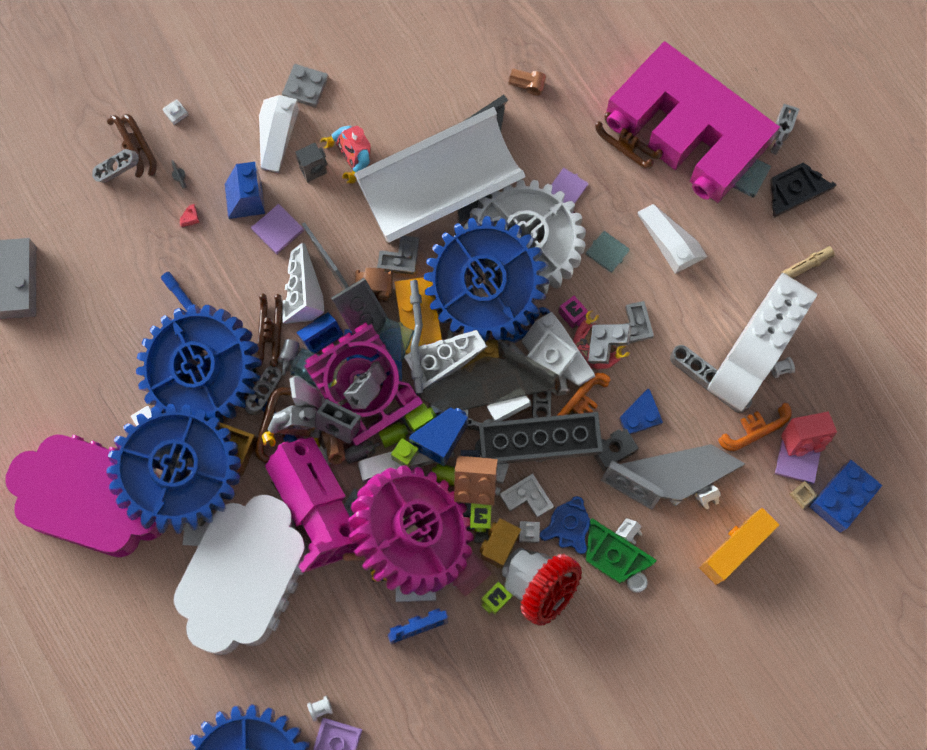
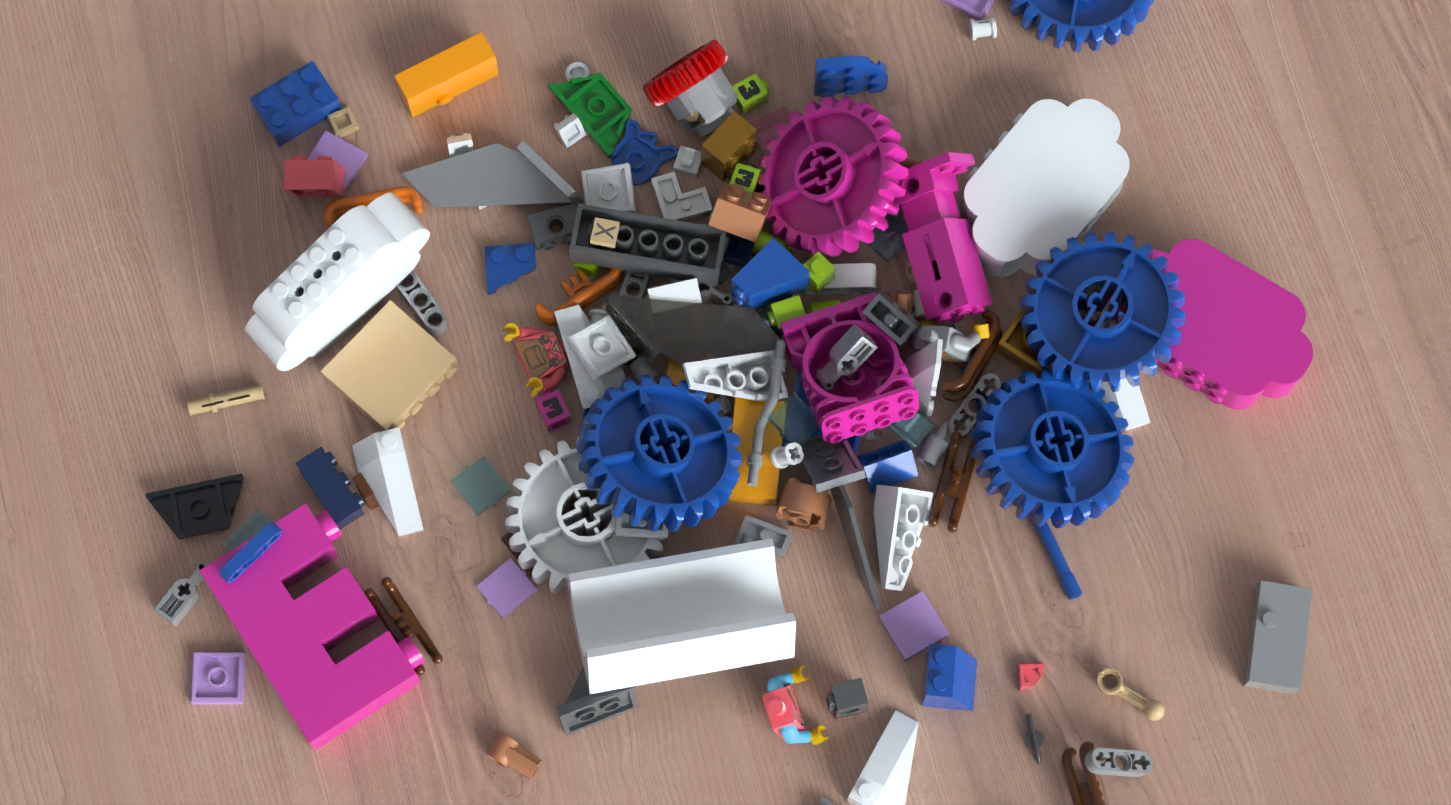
camera: 165 degrees left, 0 degrees up
light grey plate [588,324,632,364] -> none
light grey plate [616,301,654,346] -> none
none -> lavender tile [191,652,246,704]
none -> blue beam [218,522,283,584]
none -> dark blue brick [296,447,365,530]
none -> tan brick [321,300,458,431]
none -> reddish brown tile [353,472,379,510]
none -> white tile [581,163,637,213]
none -> tan tile [590,217,620,248]
none -> white bush [770,442,804,469]
none -> tan piece [1097,668,1165,721]

